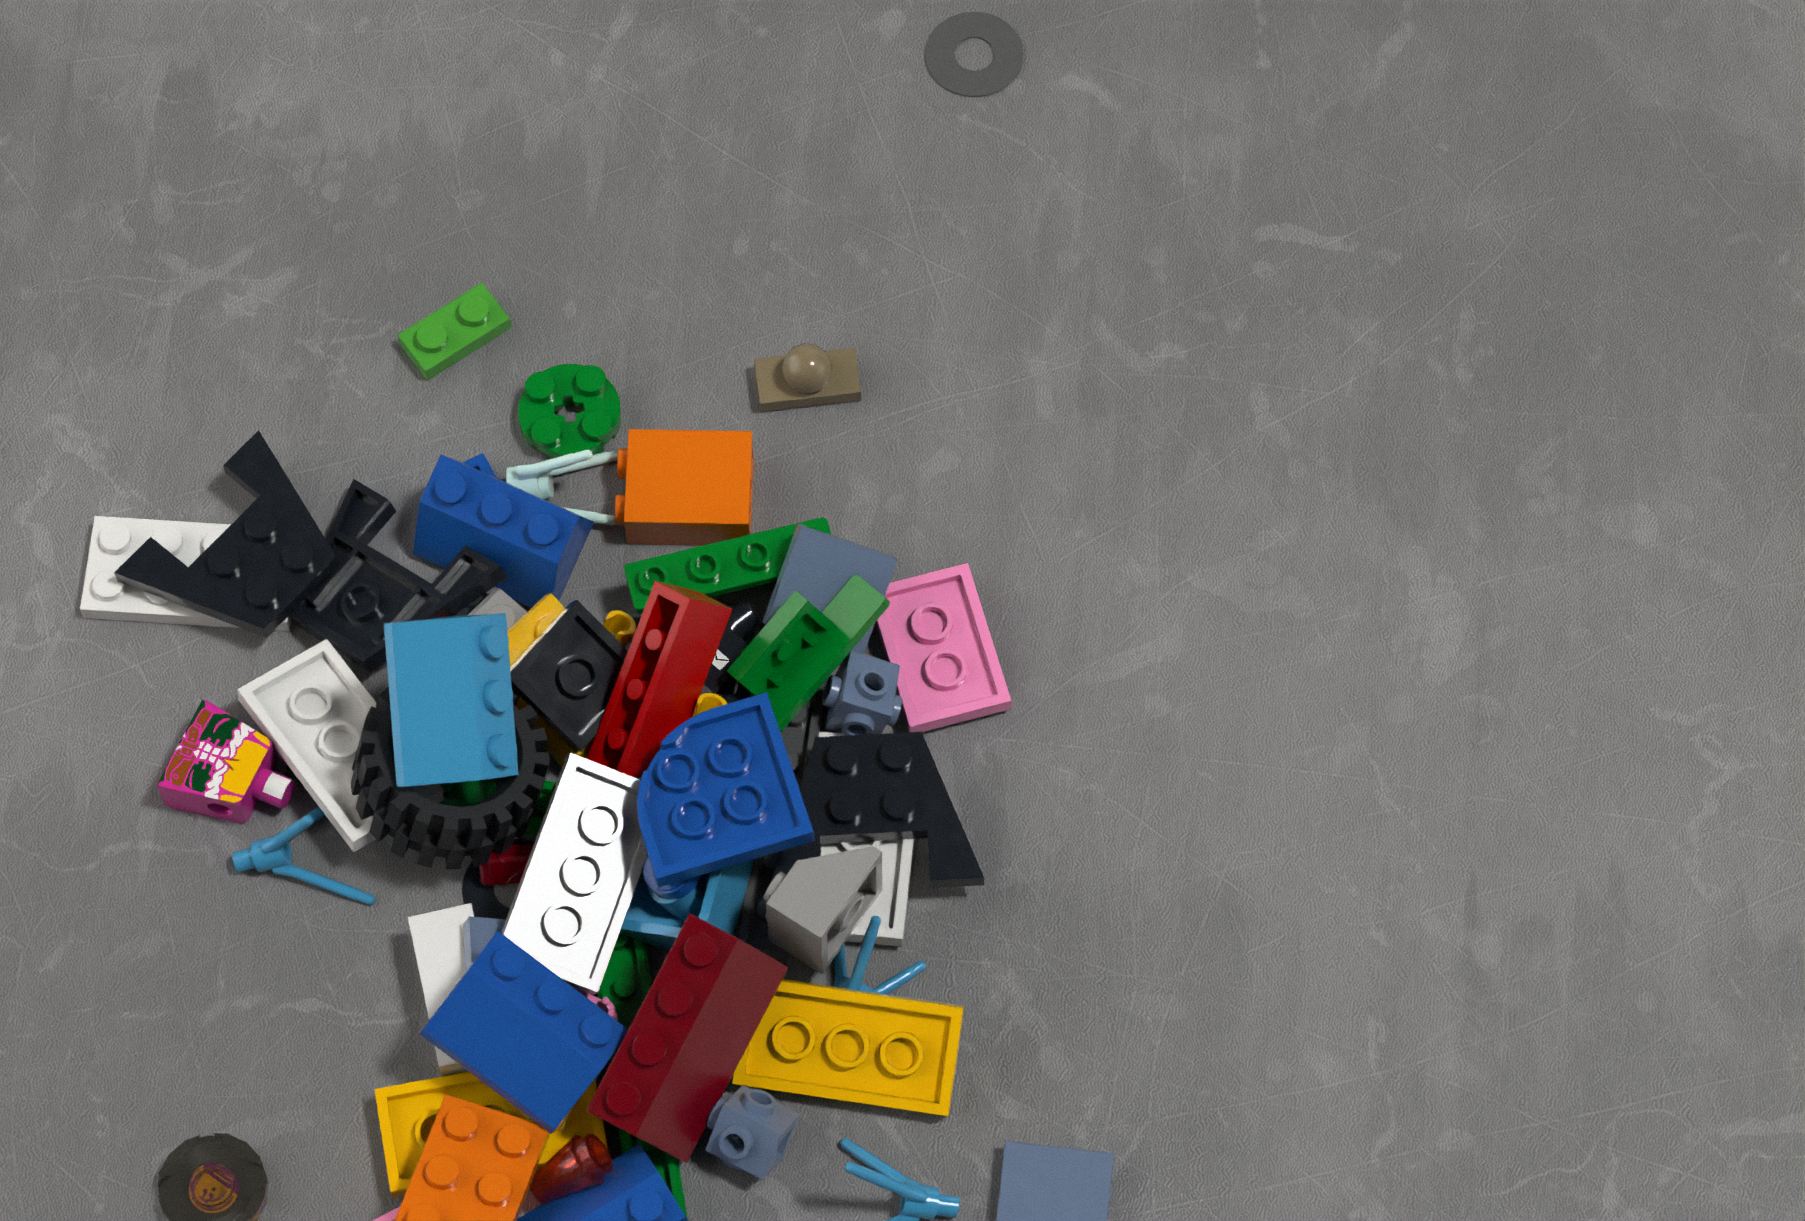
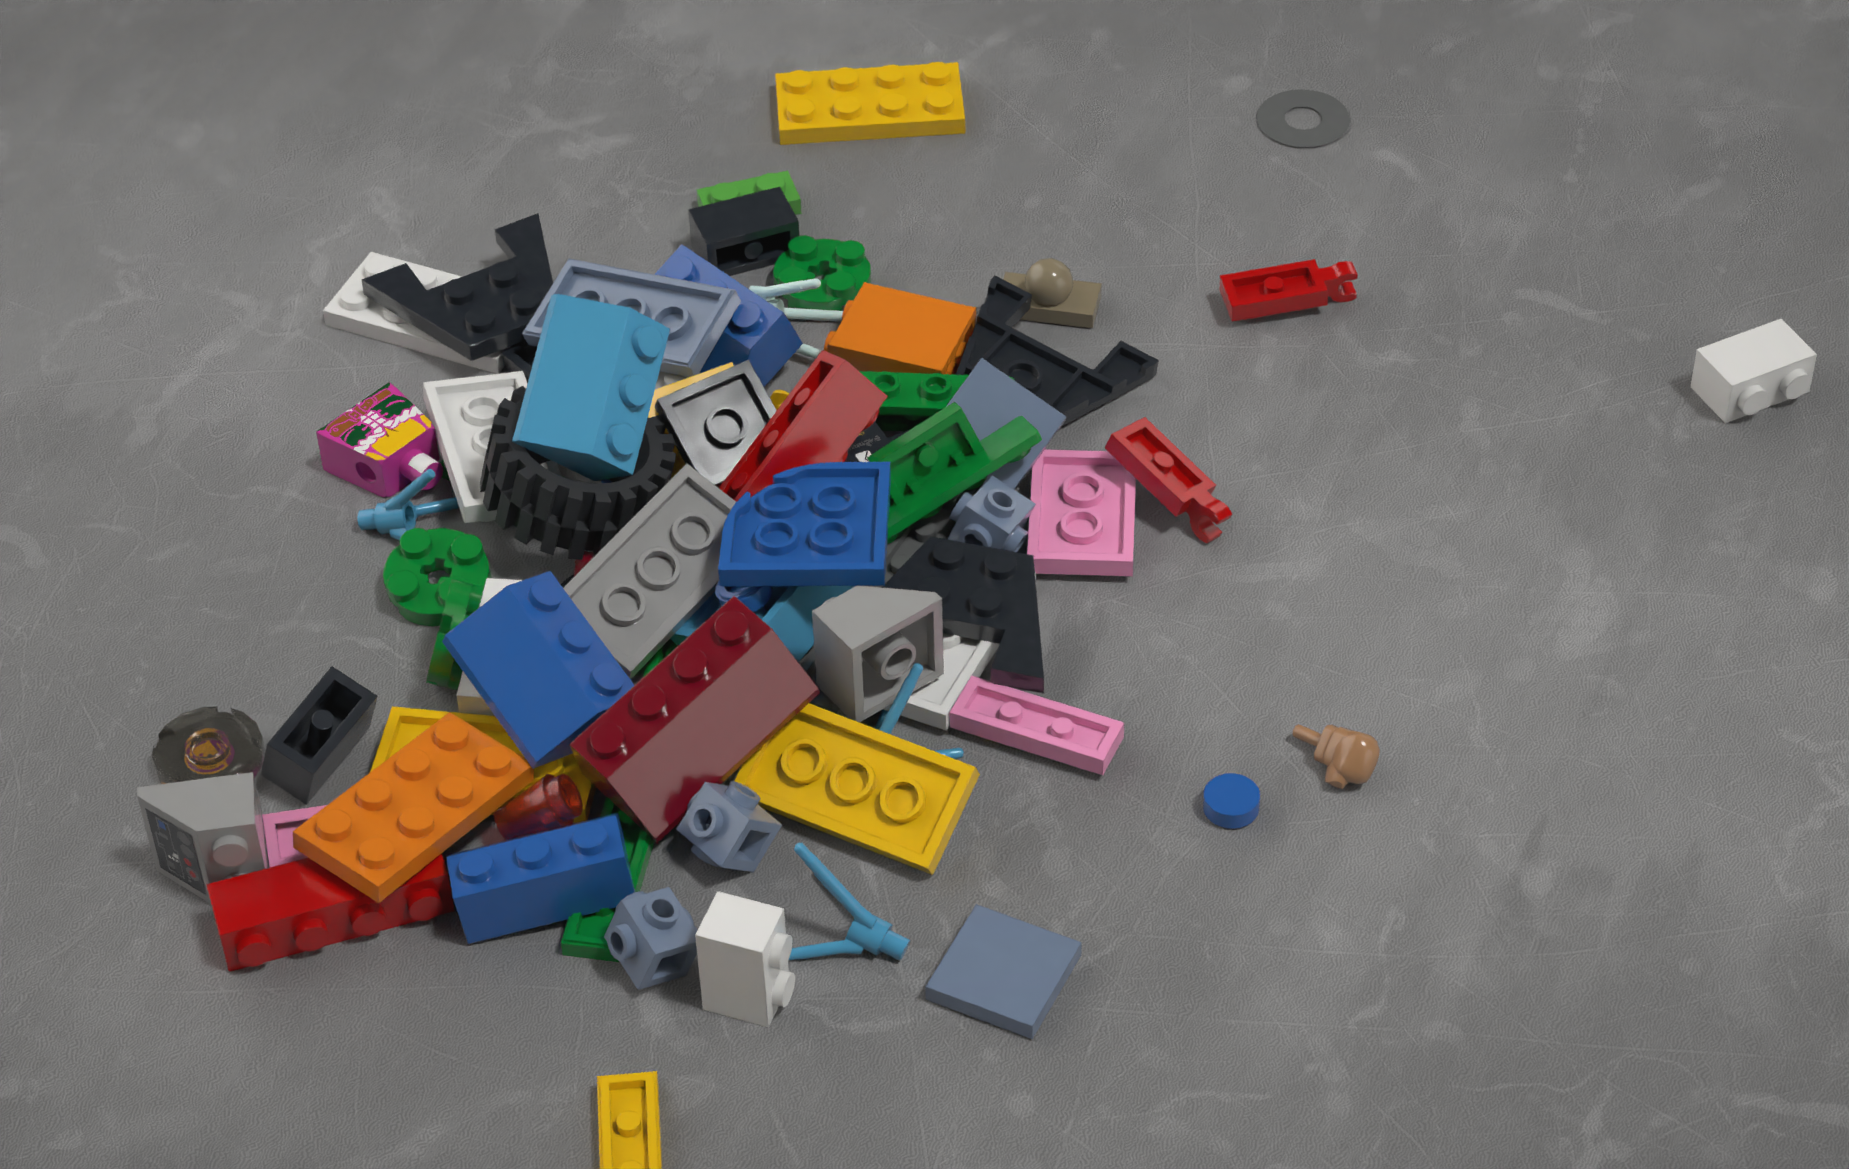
camera: 20 degrees right, 20 degrees down
none -> black brick [261,666,378,805]
none -> green plate [383,528,492,626]
none -> green plate [426,579,484,691]
none -> sand blue tile [522,258,741,377]
none -> black brick [688,186,800,276]
none -> yellow plate [775,62,966,145]
none -> bright pink plate [949,675,1124,775]
none -> black wing [956,275,1159,427]
none -> red plate [1104,417,1232,543]
none -> blue tile [1203,773,1260,829]
none -> red plate [1220,259,1358,322]
none -> medium nougat piece [1293,724,1380,789]
none -> white brick [1690,319,1817,423]

